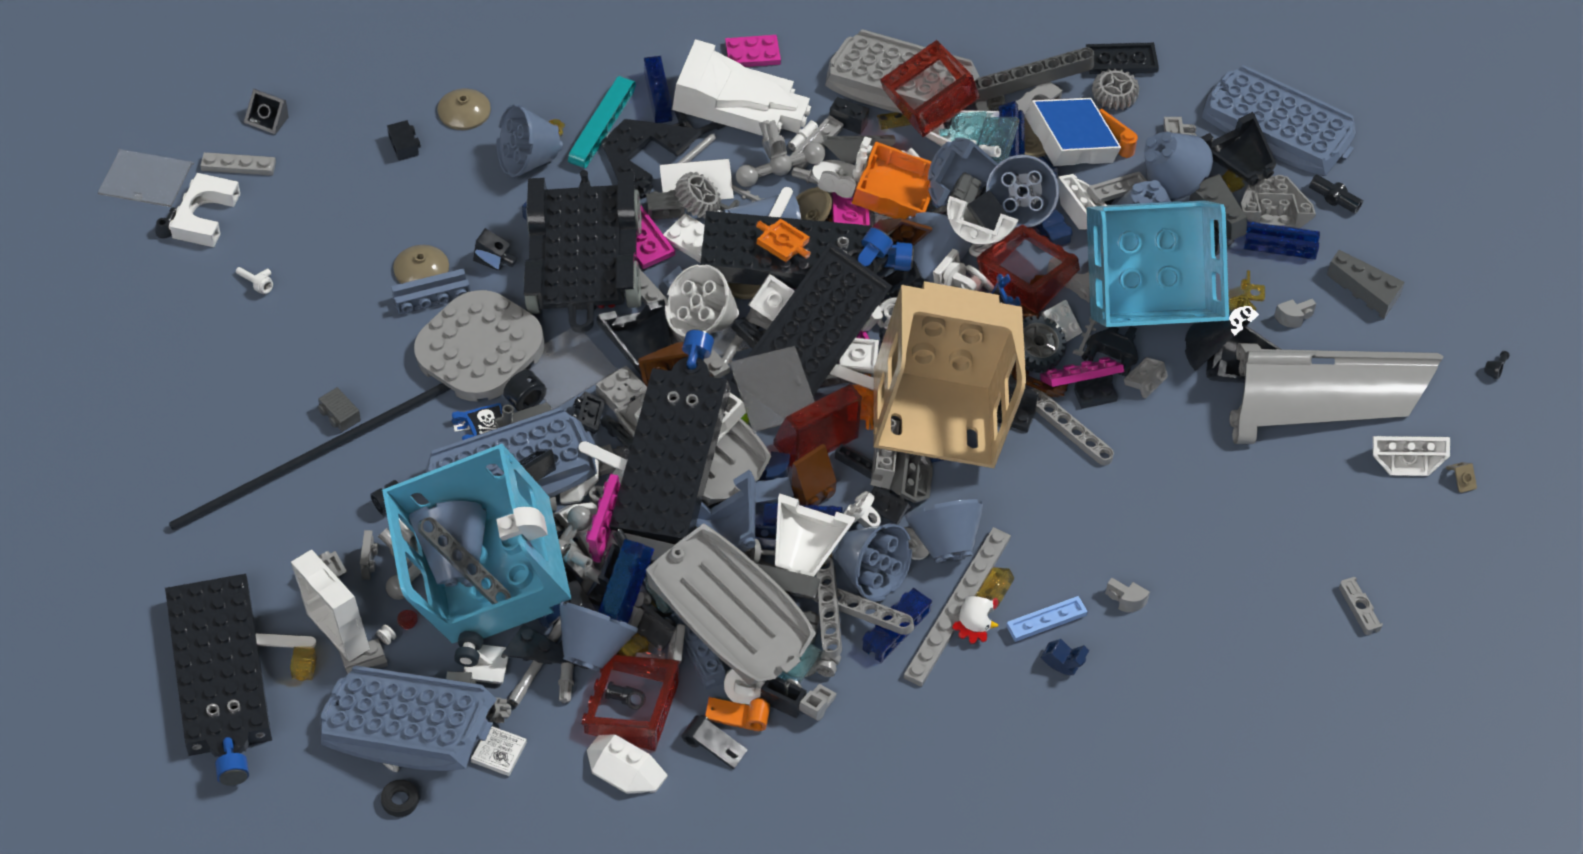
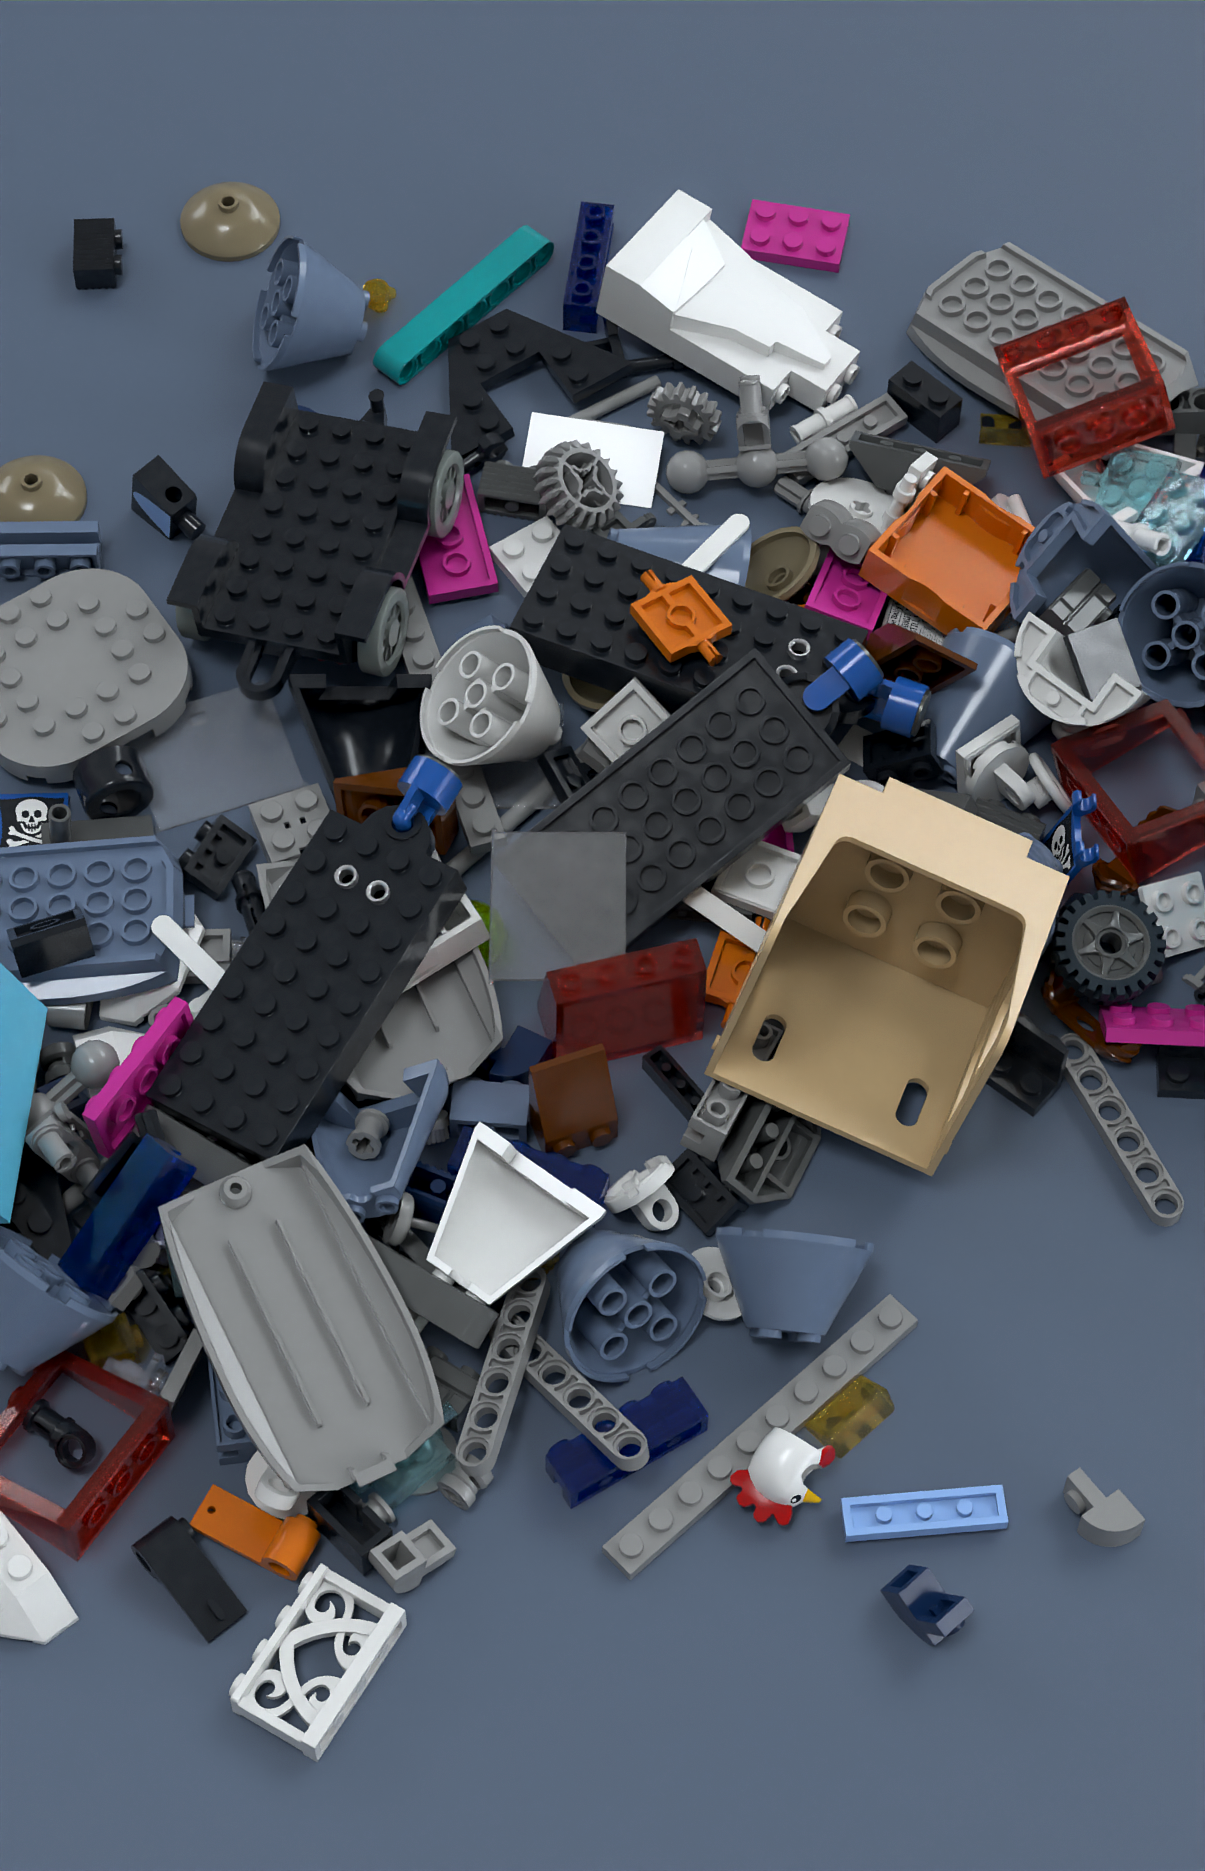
camera: 20 degrees right, 5 degrees up
none -> white fence [229,1563,407,1762]
none -> light grey bush [346,1108,390,1160]
none -> light grey gear [647,382,722,445]

